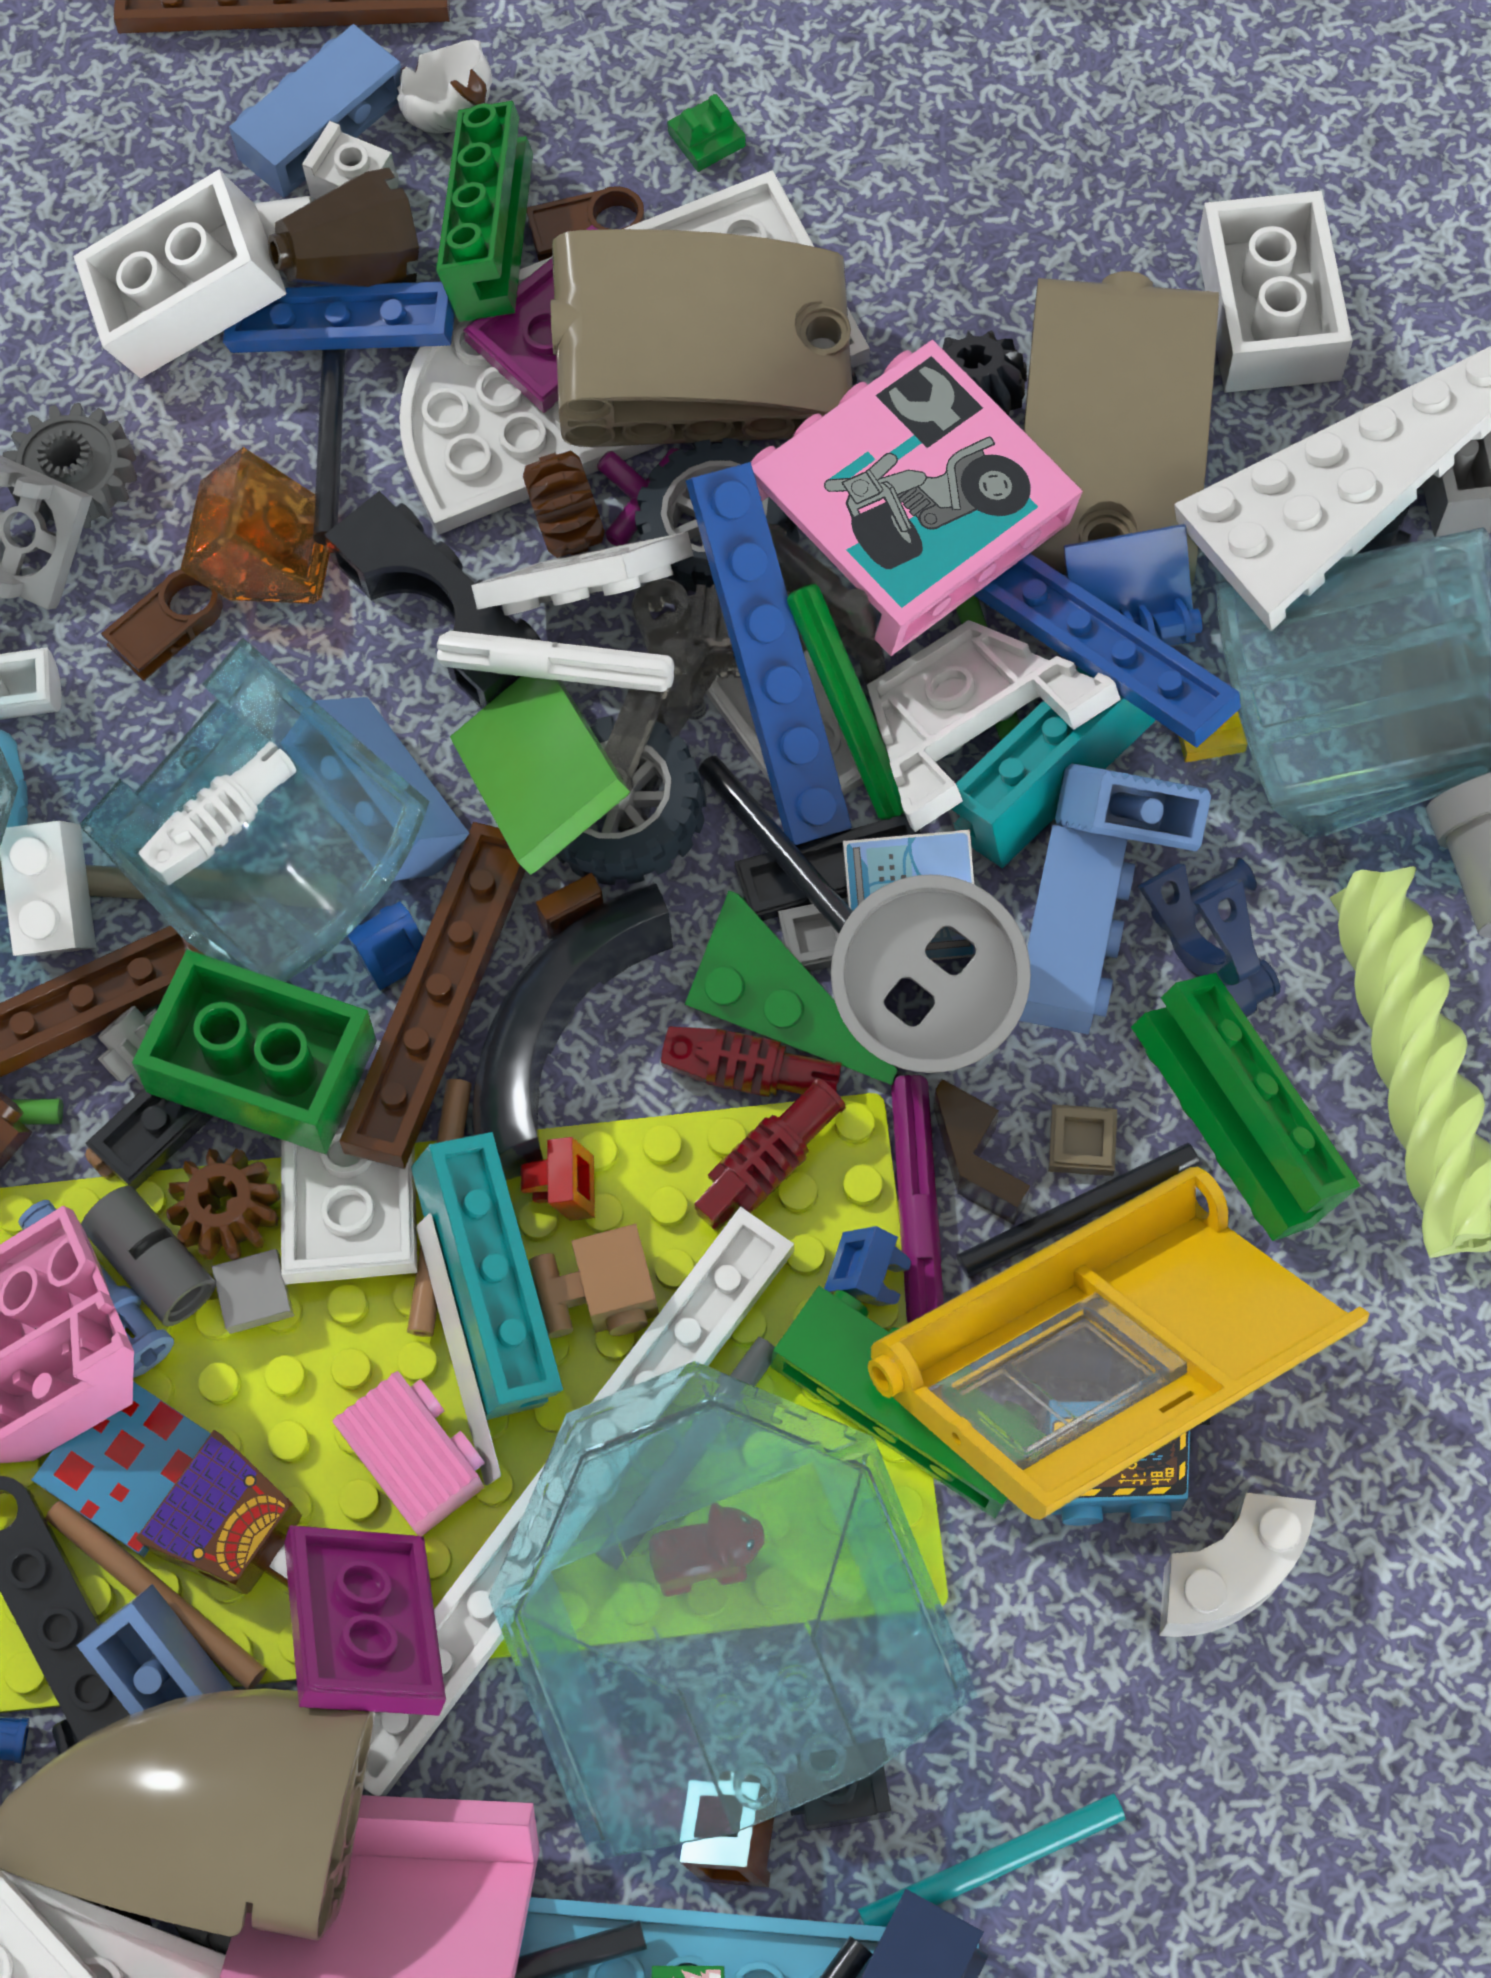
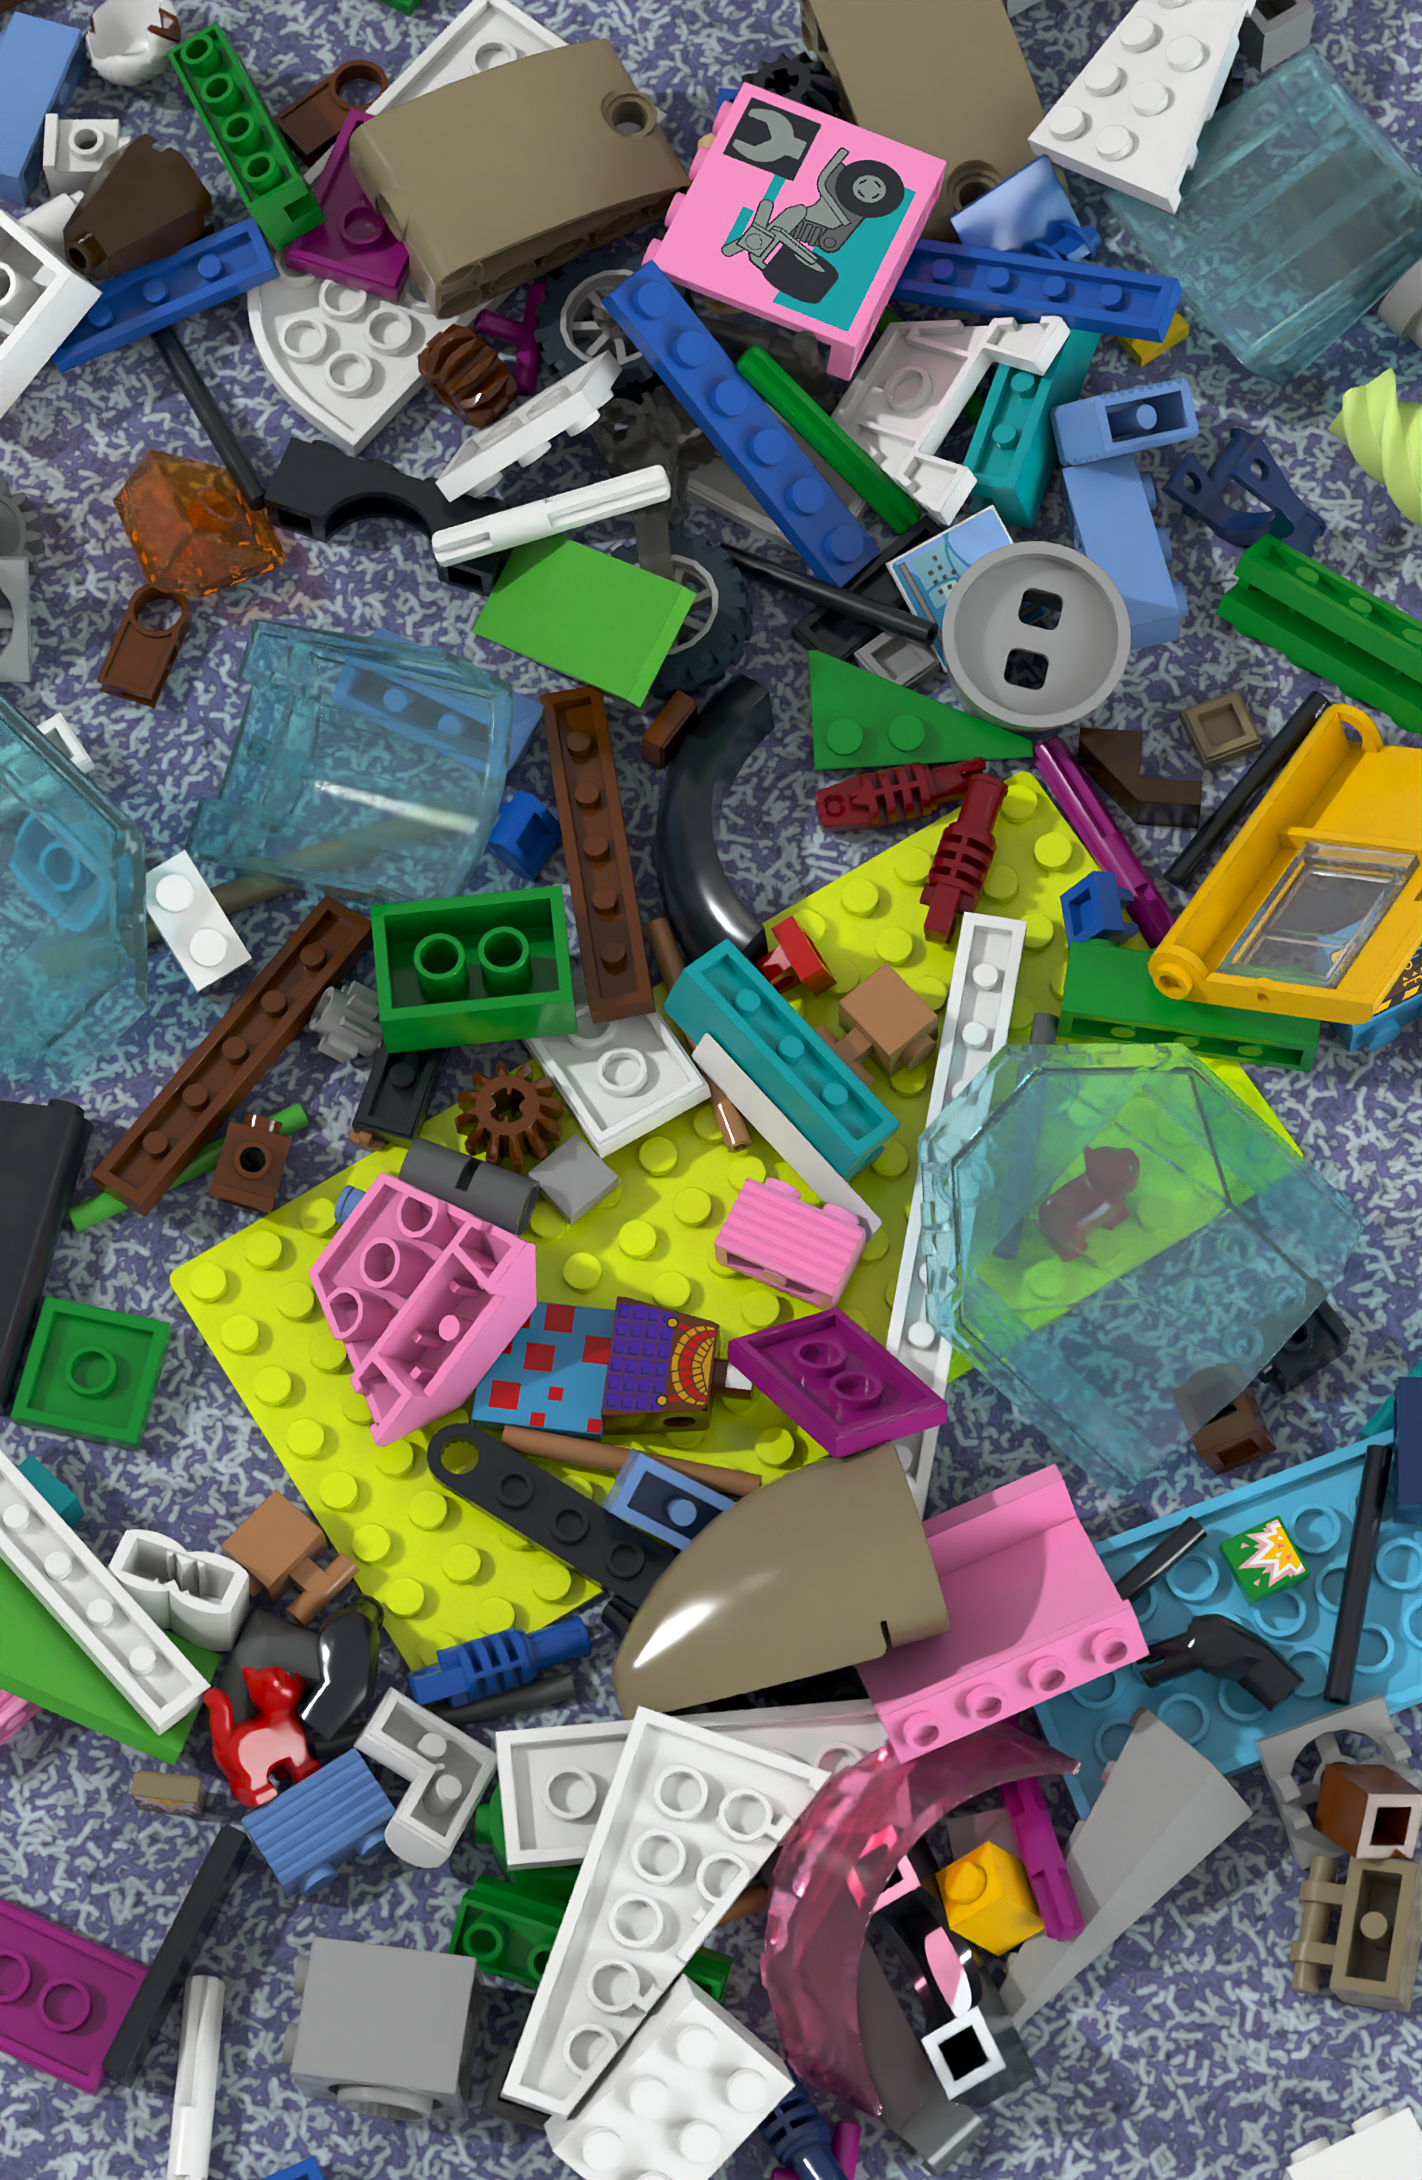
camera: 25 degrees left, 0 degrees up
white hinge [139,741,297,885] -> none

